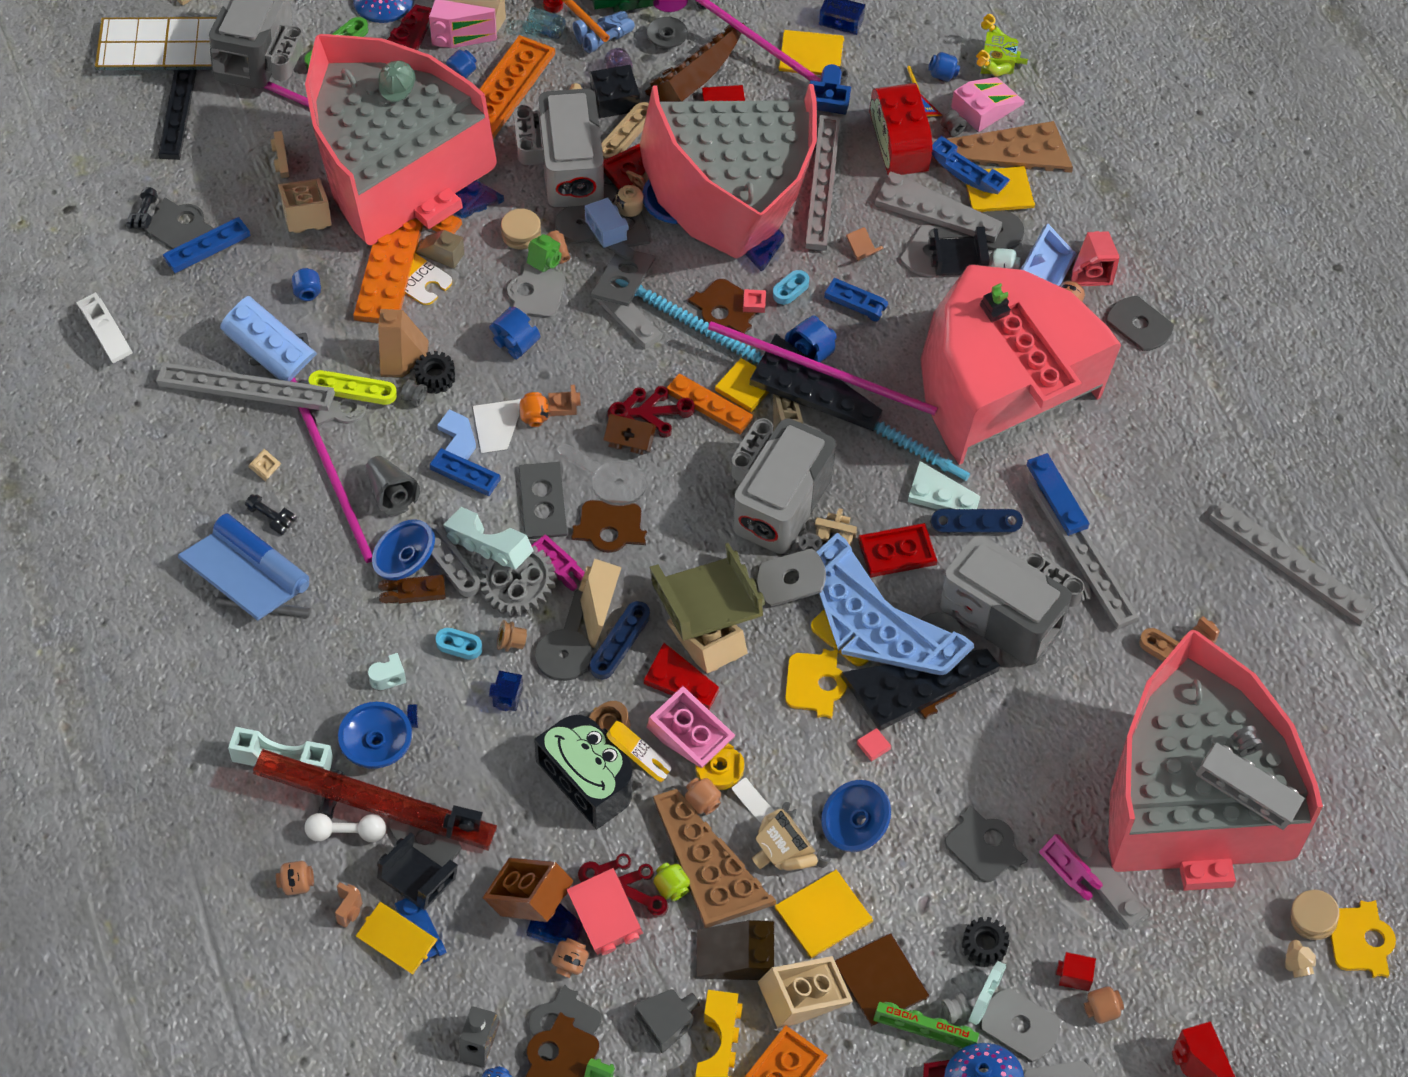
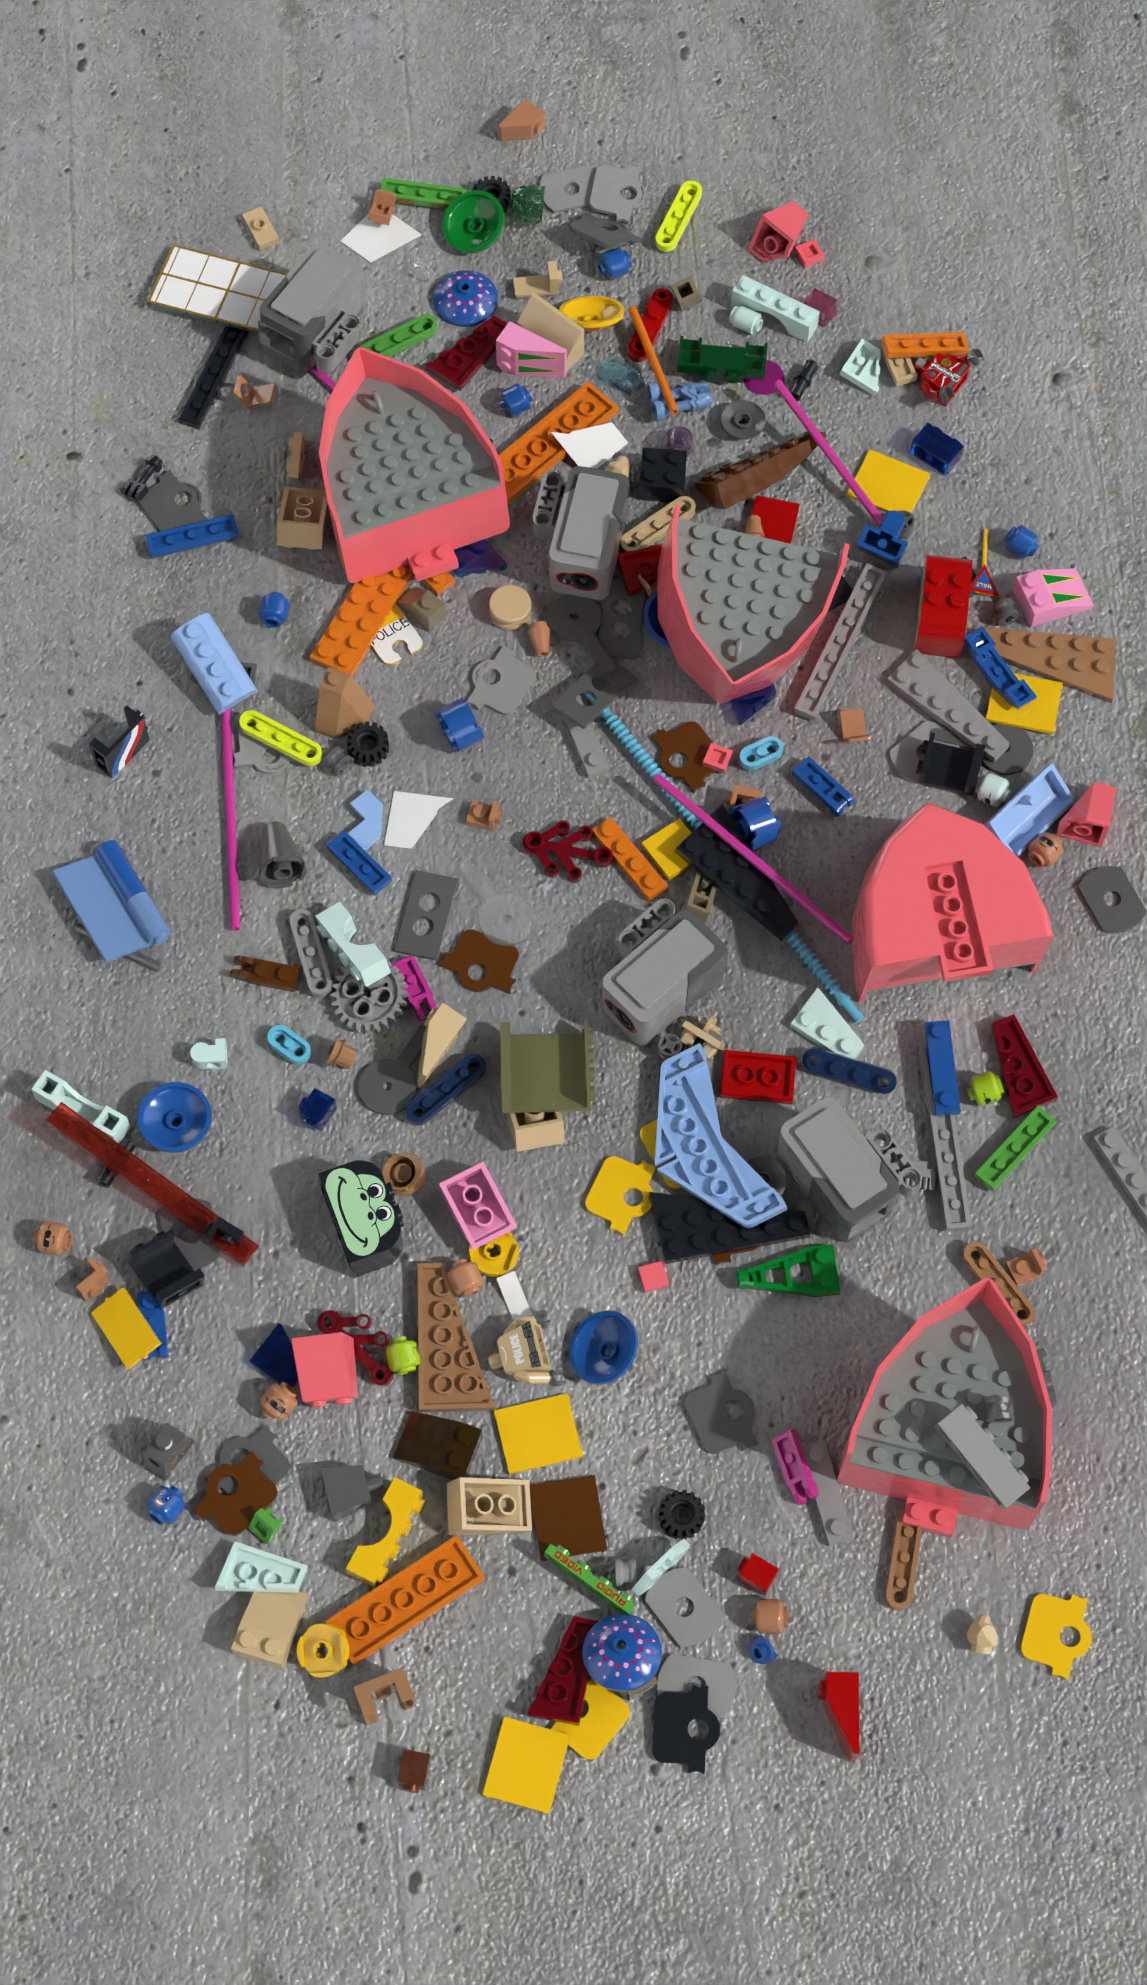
camera: 20 degrees right, 10 degrees up
white slope [76,292,133,363] -> none
light grey plate [156,363,335,411] -> none
black hinge [245,494,297,535] -> none
tan tile [248,449,281,482] -> none
white piece [305,813,386,842] -> none
blue dish [372,519,435,580] -> none
sand green piece [378,61,416,102] -> none
clear blue tile [407,704,419,728] -> none
dark orange brick [482,858,574,922] -> none
orange head [519,392,550,427] -> none
bright green brick [527,234,562,272] -> none
light blue brick [585,198,629,248] -> none
reddish brown brick [603,414,656,455] -> none
yellow piece [606,721,671,782] -> none
tan head [616,185,644,217] -> none
red wing [644,643,719,710] -> none
light grey piece [757,548,826,607] -> none
lime torso [976,14,1029,77] -> none
black piece [980,283,1011,322] -> none
tan head [1290,890,1339,940] -> none
none -> black panel [89,705,150,779]
none -> nougat bracket [233,375,277,408]
none -> white sticker [551,422,628,469]
none -> nougat bracket [726,785,762,814]
none -> green plate [736,1244,841,1297]
none -> blue plate [749,1635,778,1665]
none -> medium nougat plate [886,1508,923,1611]
none -> lime head [966,1071,1004,1106]
none -> bright green plate [974,1106,1057,1192]
none -> dark red wing [991,1014,1058,1118]

